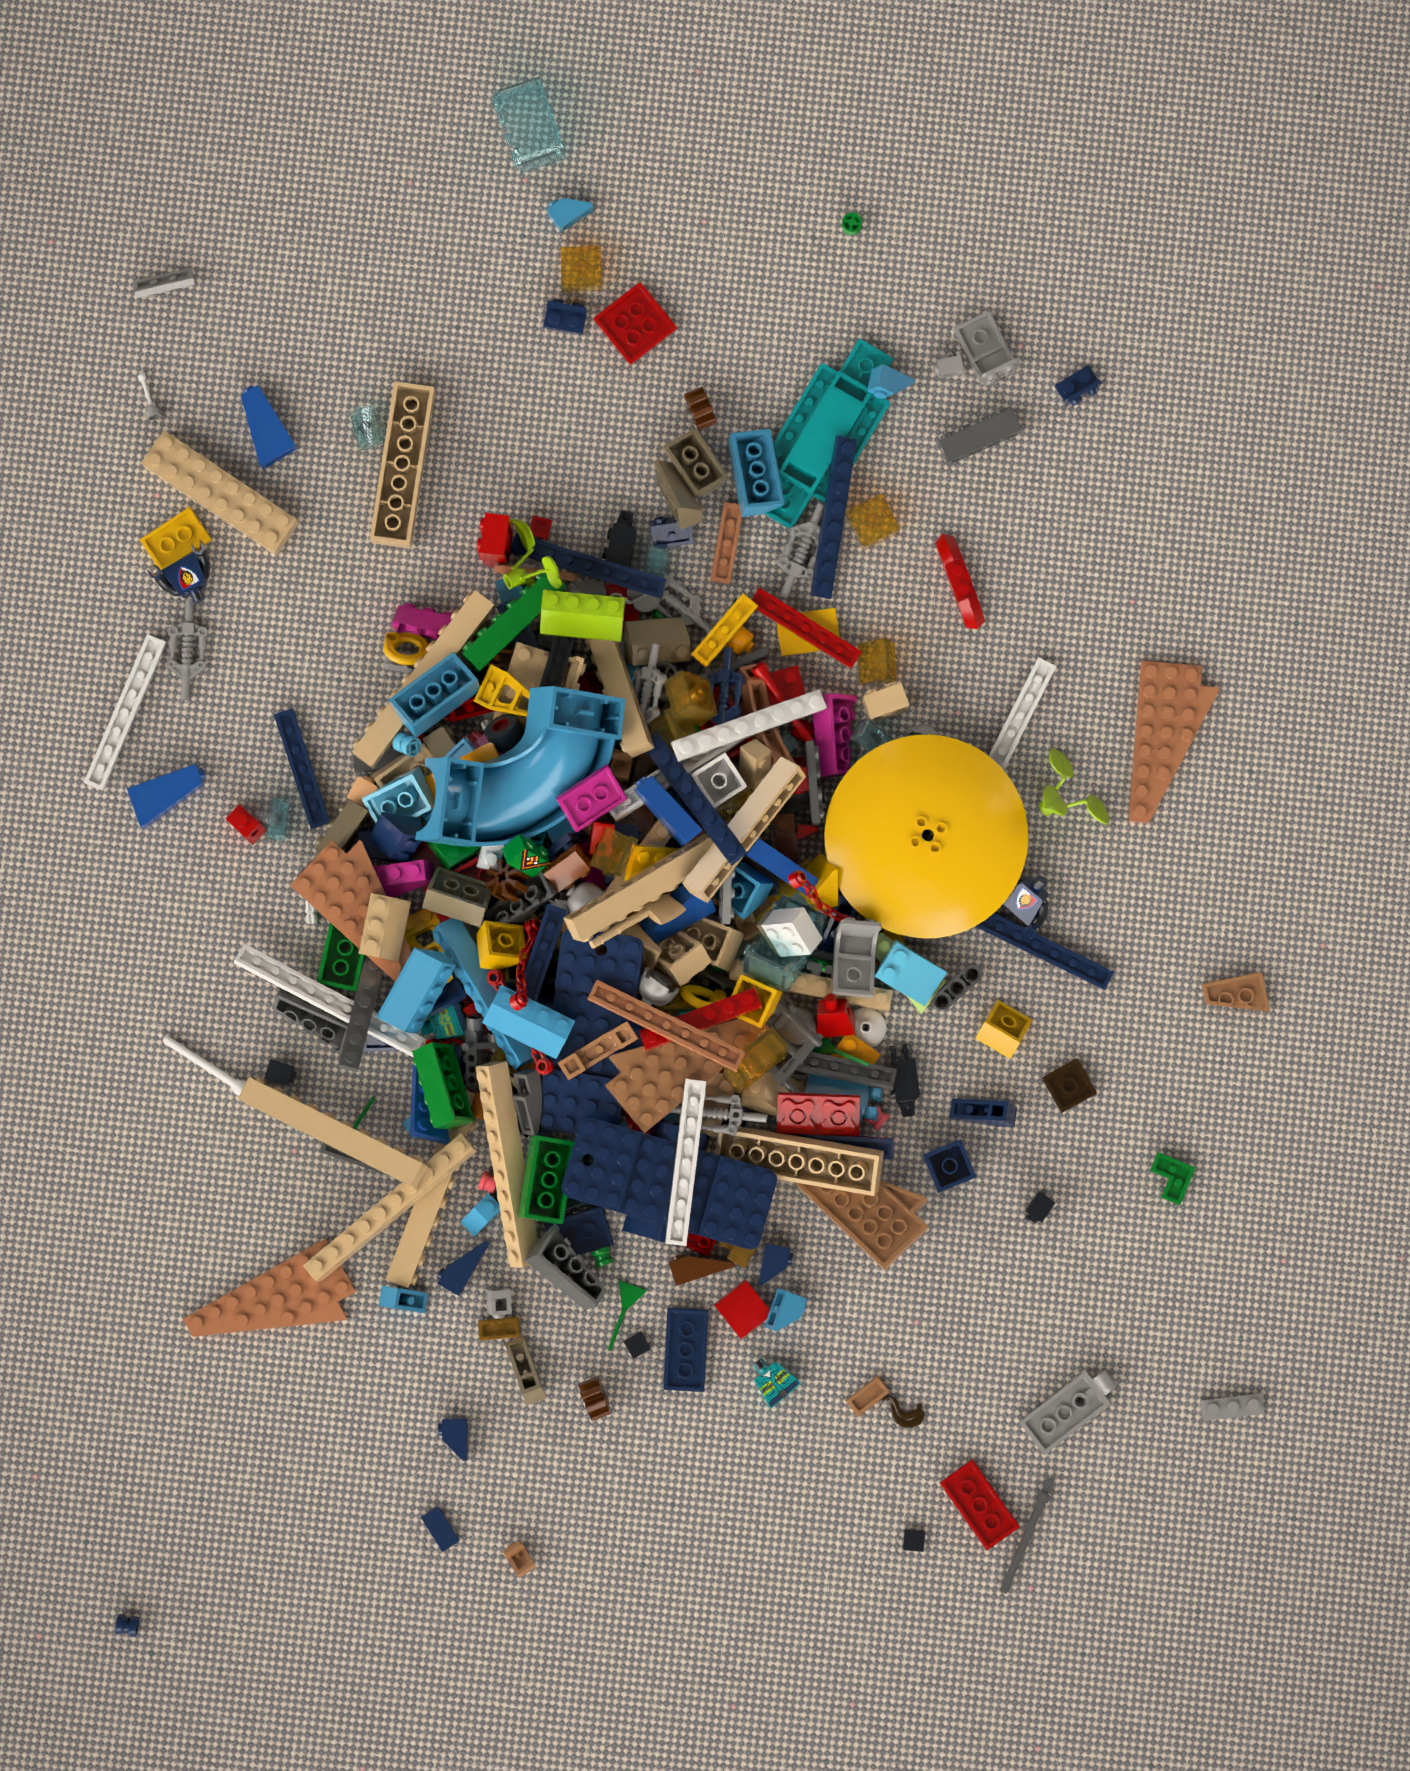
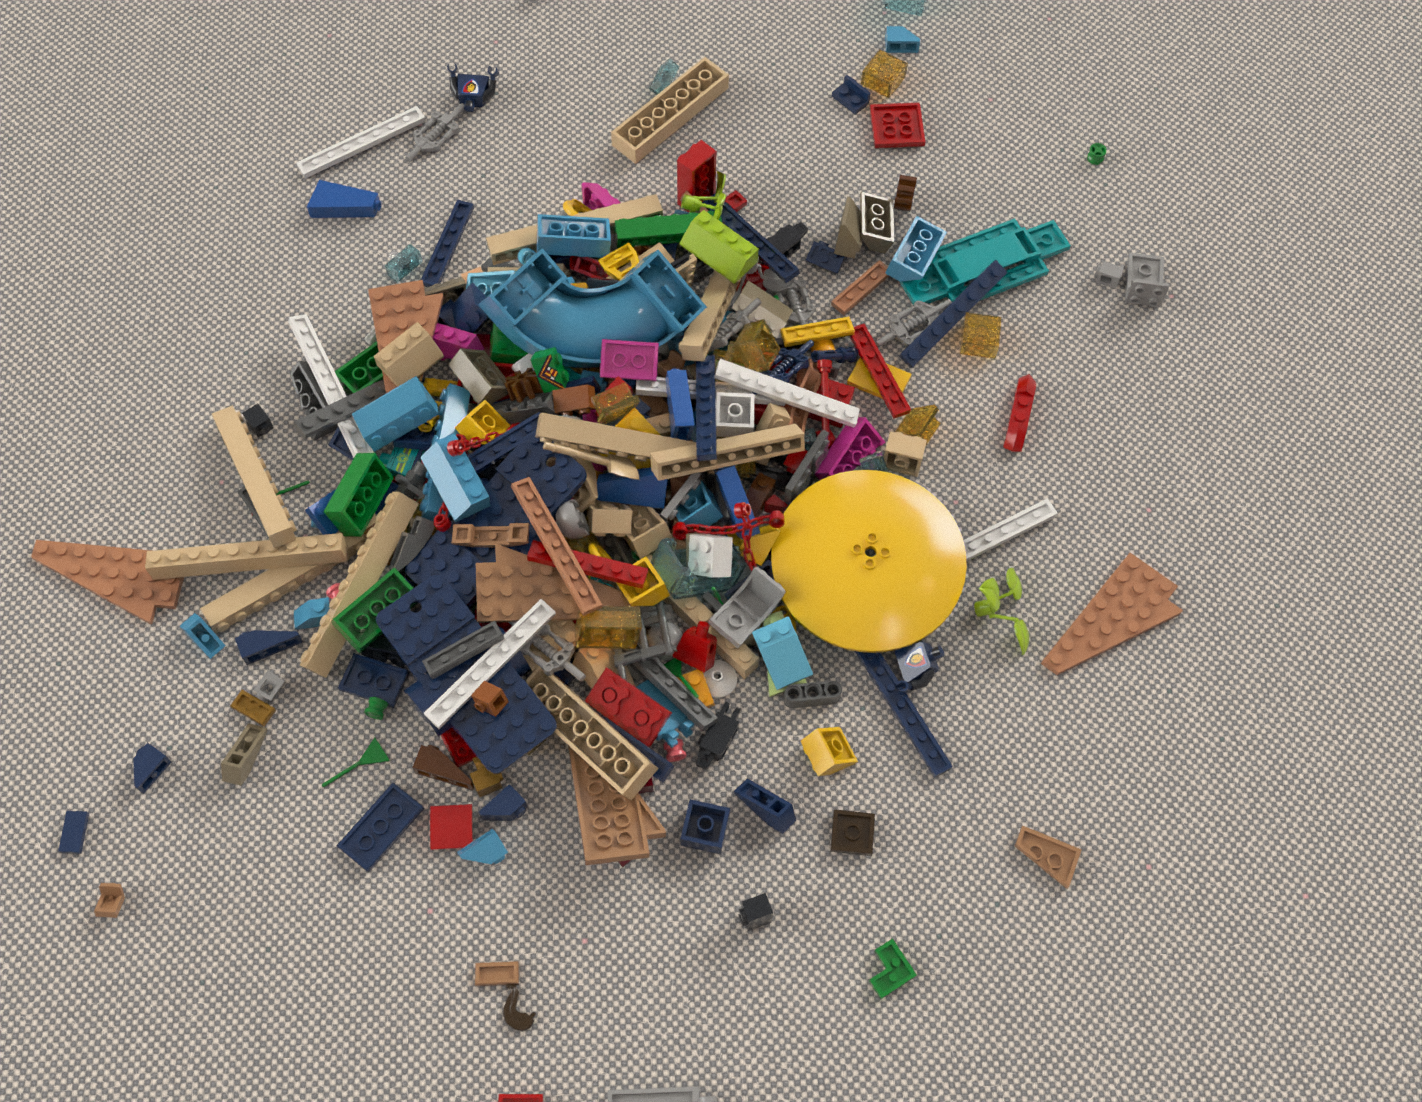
camera: 30 degrees right, 20 degrees down
yellow tile [139,506,213,573] -> none
tan brick [141,430,299,556] -> none
white piece [163,1036,246,1096] -> none
red torso [225,804,267,845] -> none
blue slope [241,385,297,470] -> none
dark grey wedge [525,1224,607,1311] -> none
reddish brown gear [578,1376,612,1421] -> none
black tile [623,1331,651,1359] -> none
clear light blue brick [644,547,669,577] -> none
torso [752,1357,801,1409] -> none
dark azure slope [867,364,915,399] -> none
dark grey brick [938,408,1022,466] -> none
dark blue bracket [1054,365,1102,407] -> none
none -> dark grey tile [422,621,505,680]
none -> dark orange brick [471,681,509,717]
none -> red piece [672,510,785,540]
none -> dark blue pin [811,347,858,363]

